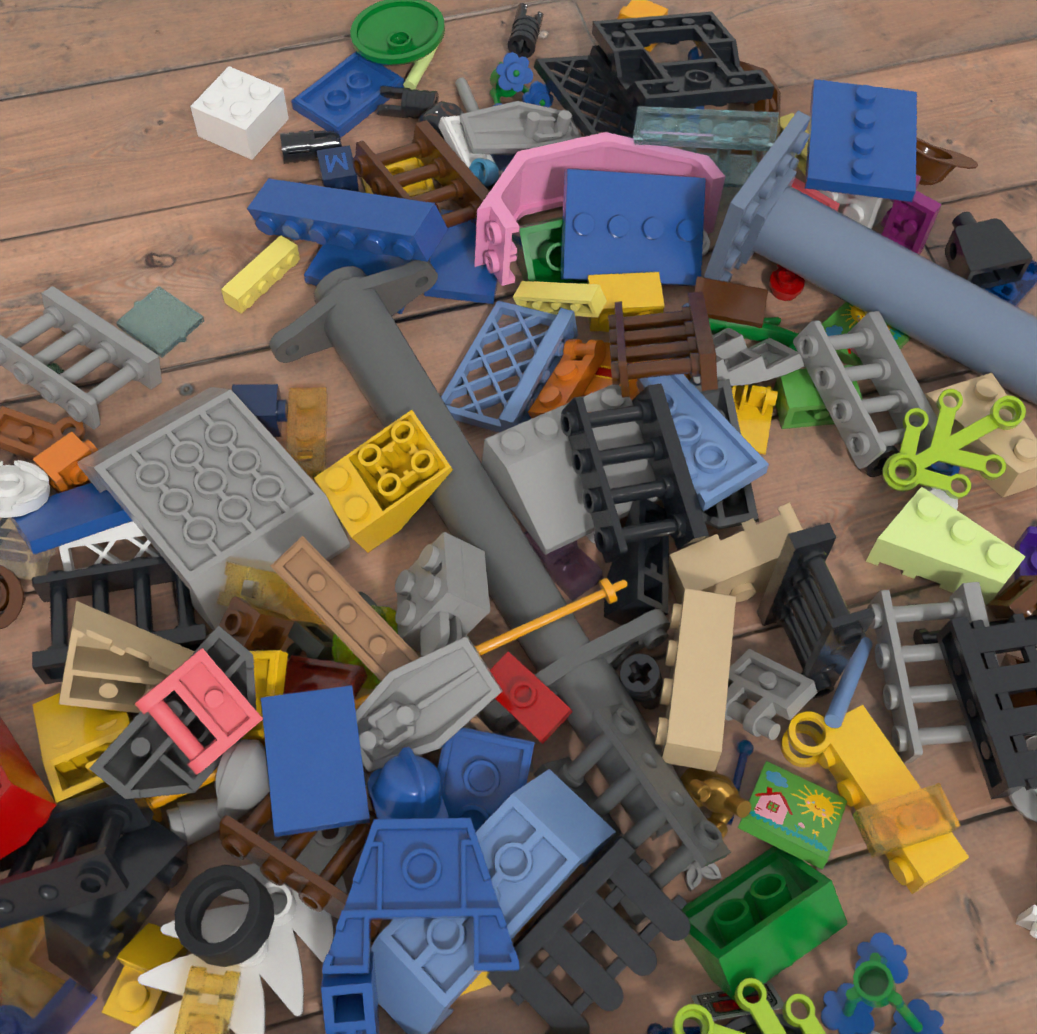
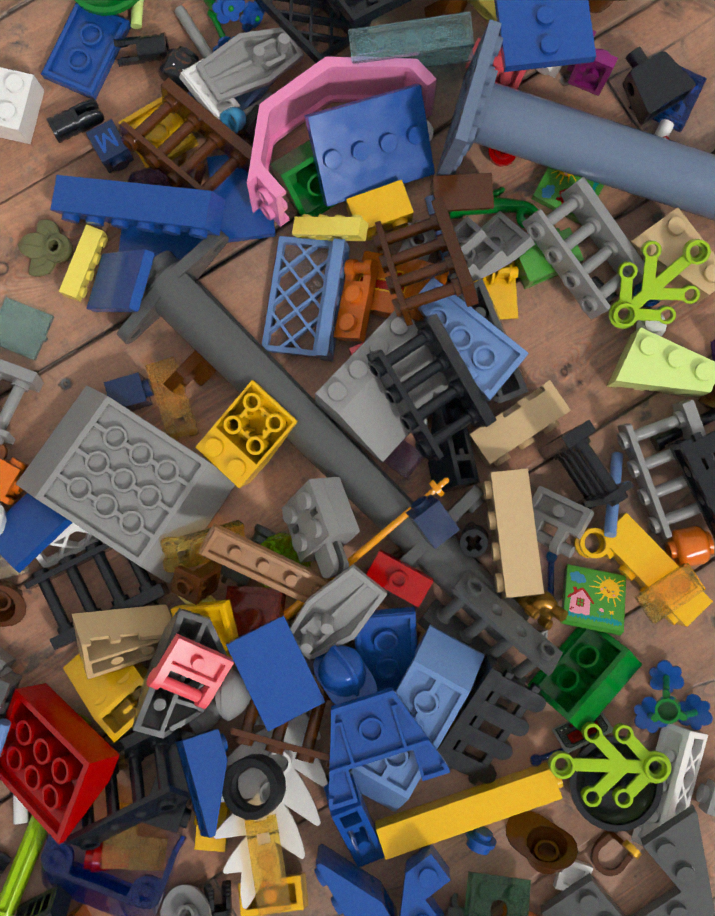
camera: 15 degrees left, 25 degrees up
none -> olive plate [18,219,73,277]
none -> blue tile [86,249,155,312]
none -> reddish brown bracket [164,350,216,392]
none -> blue slope [175,728,228,838]
none -> dark blue brick [406,494,460,549]
none -> orange head [665,526,714,568]

